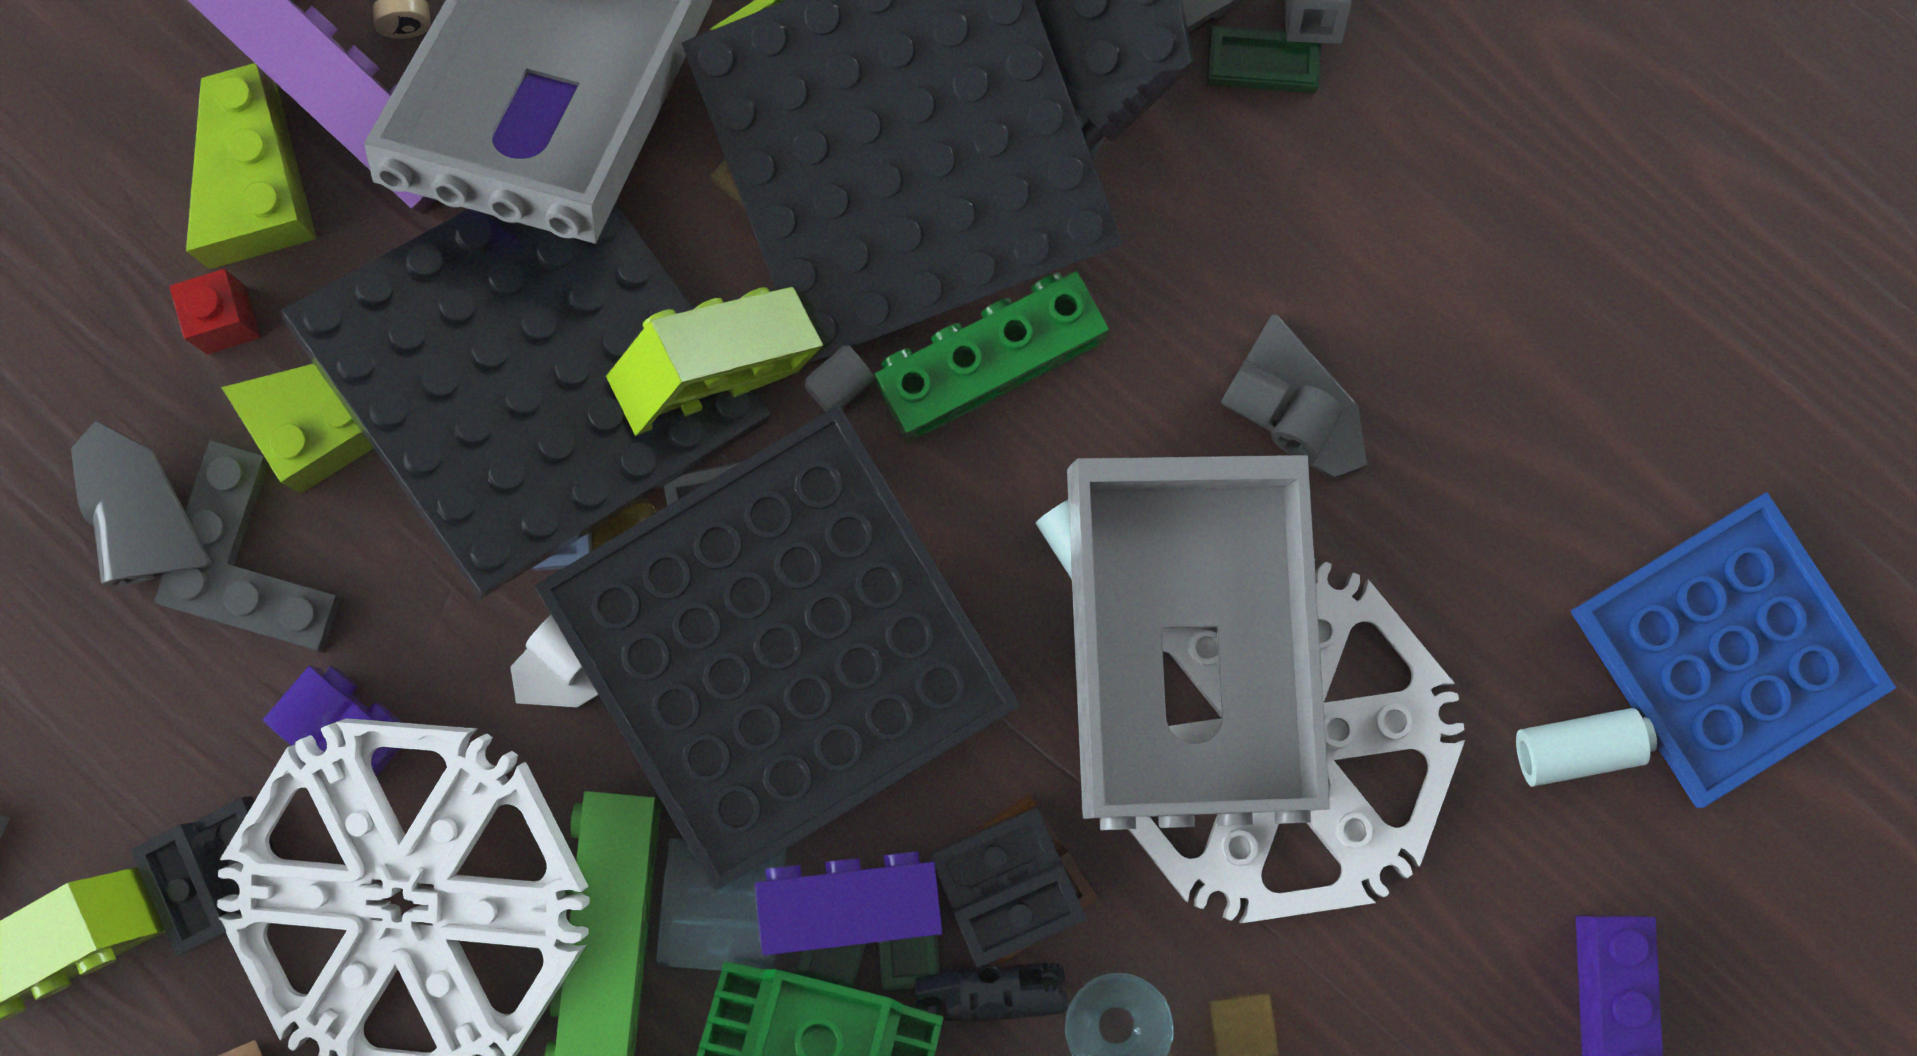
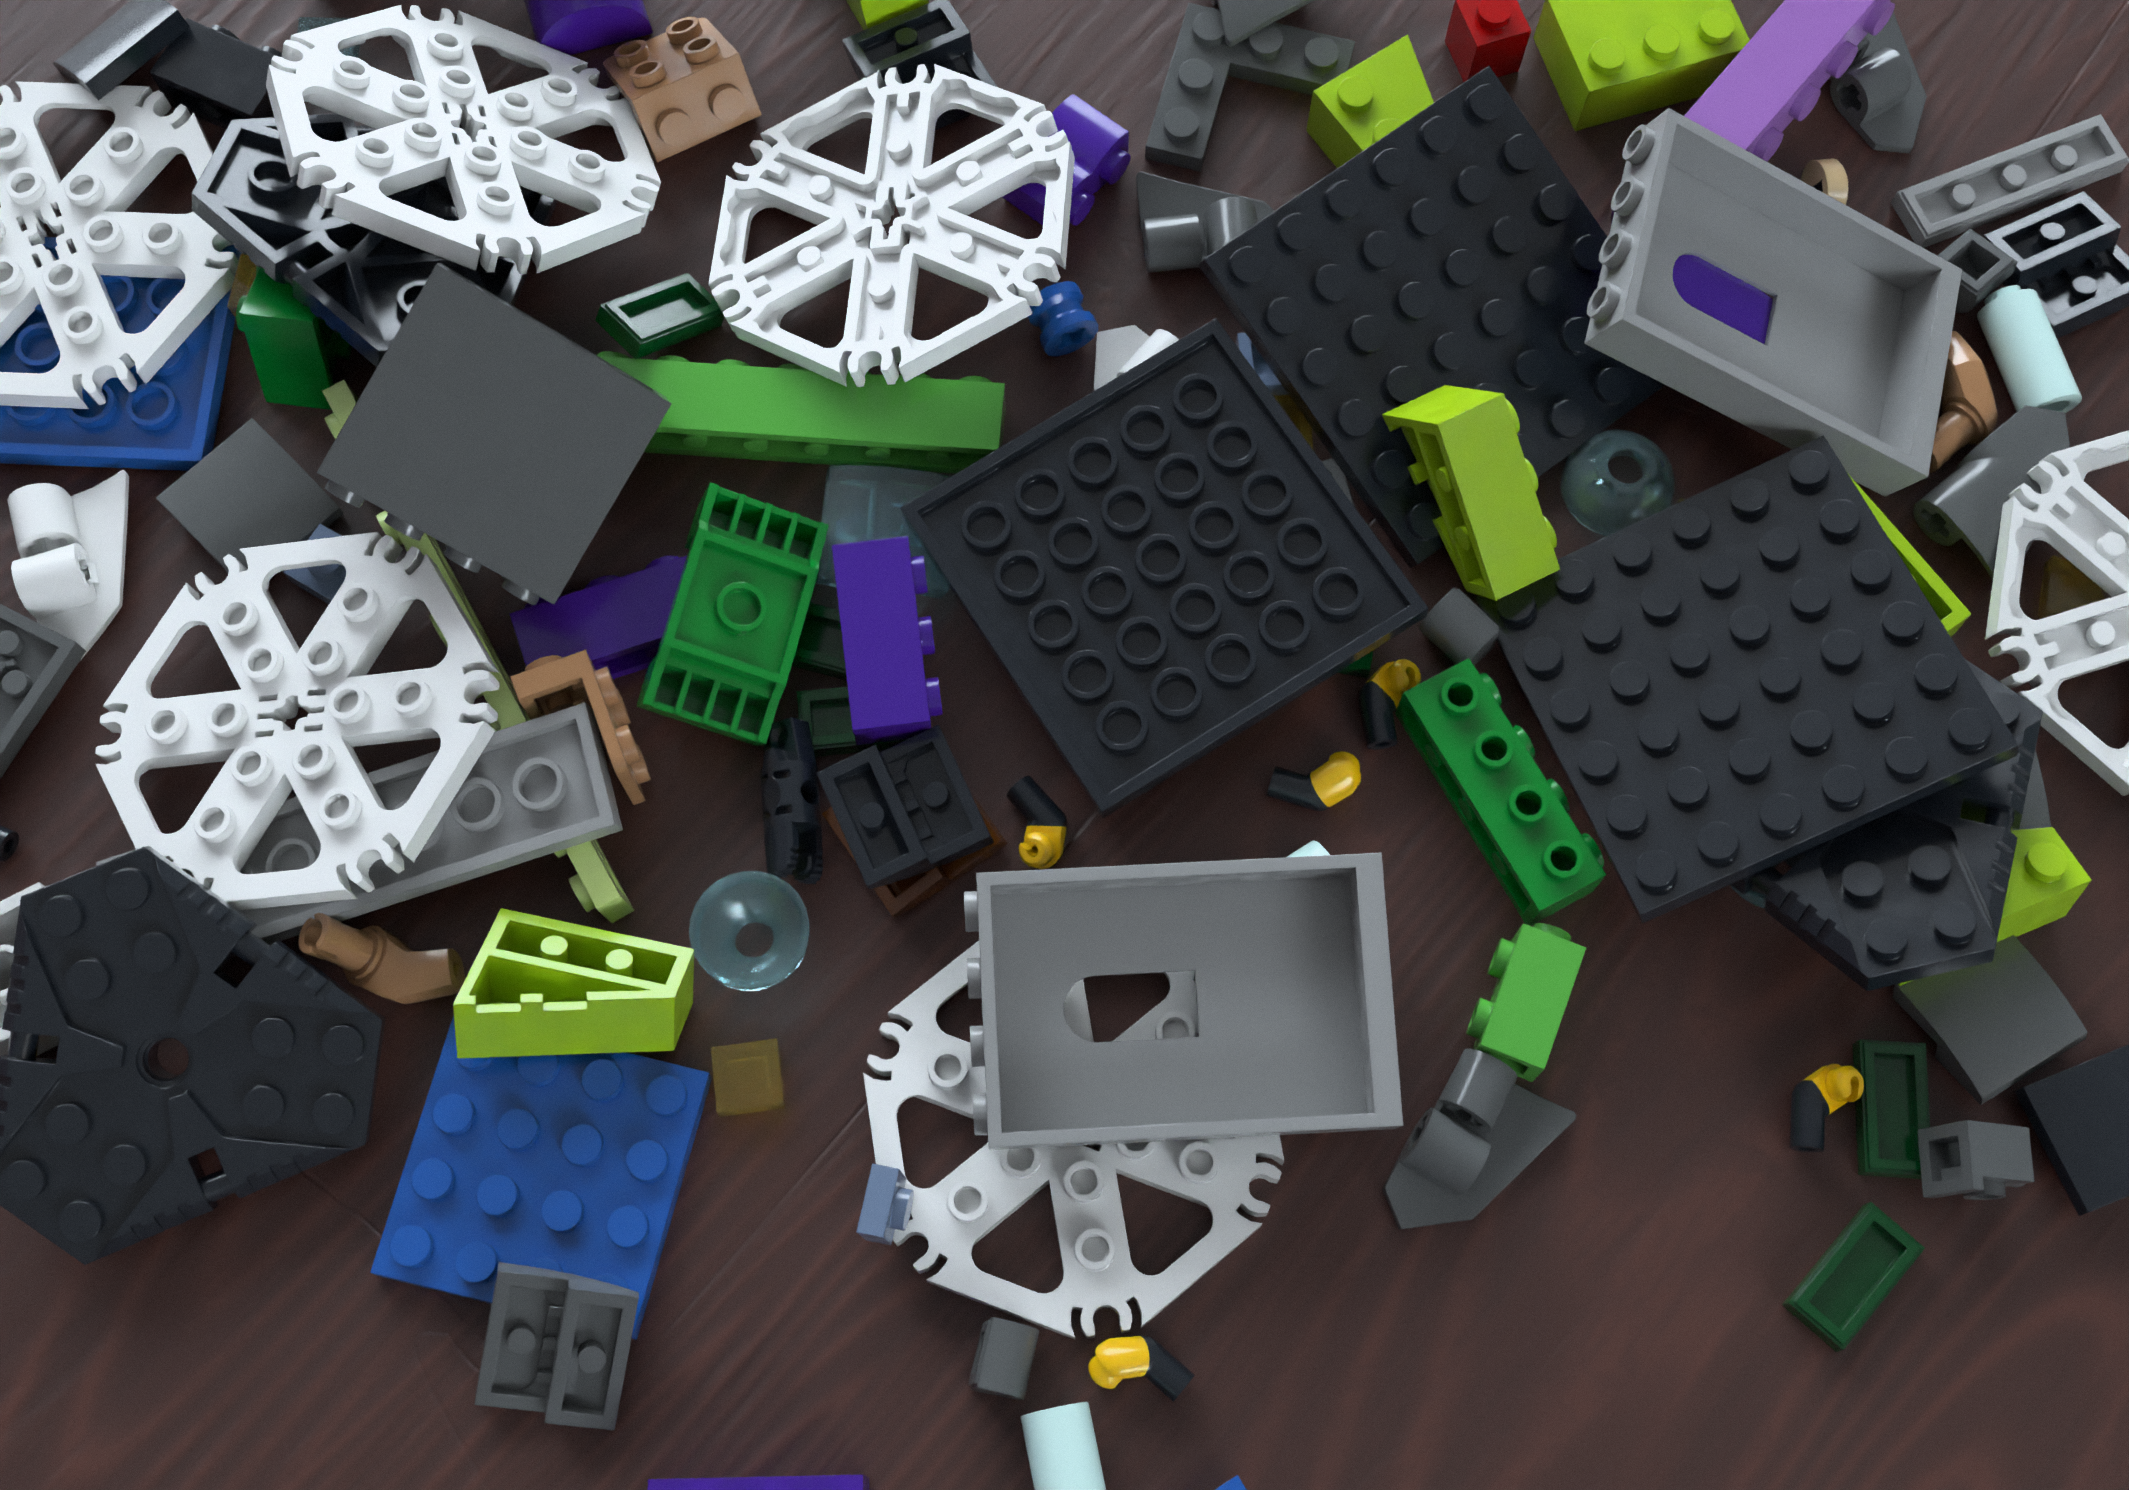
camera: 90 degrees right, 10 degrees down
none -> sand blue plate [856,1163,914,1246]
none -> dark grey brick [968,1317,1039,1400]
none -> arm [1006,775,1067,869]
none -> blue wheel [1027,281,1098,356]
none -> arm [1088,1336,1195,1402]
none -> dark grey panel [1136,171,1274,273]
none -> arm [1266,751,1361,811]
none -> black arm [1358,659,1421,750]
none -> bright green brick [1466,923,1586,1082]
none -> clear light blue piece [1561,429,1675,536]
none -> dark green tile [1782,1202,1925,1352]
none -> arm [1789,1064,1864,1153]

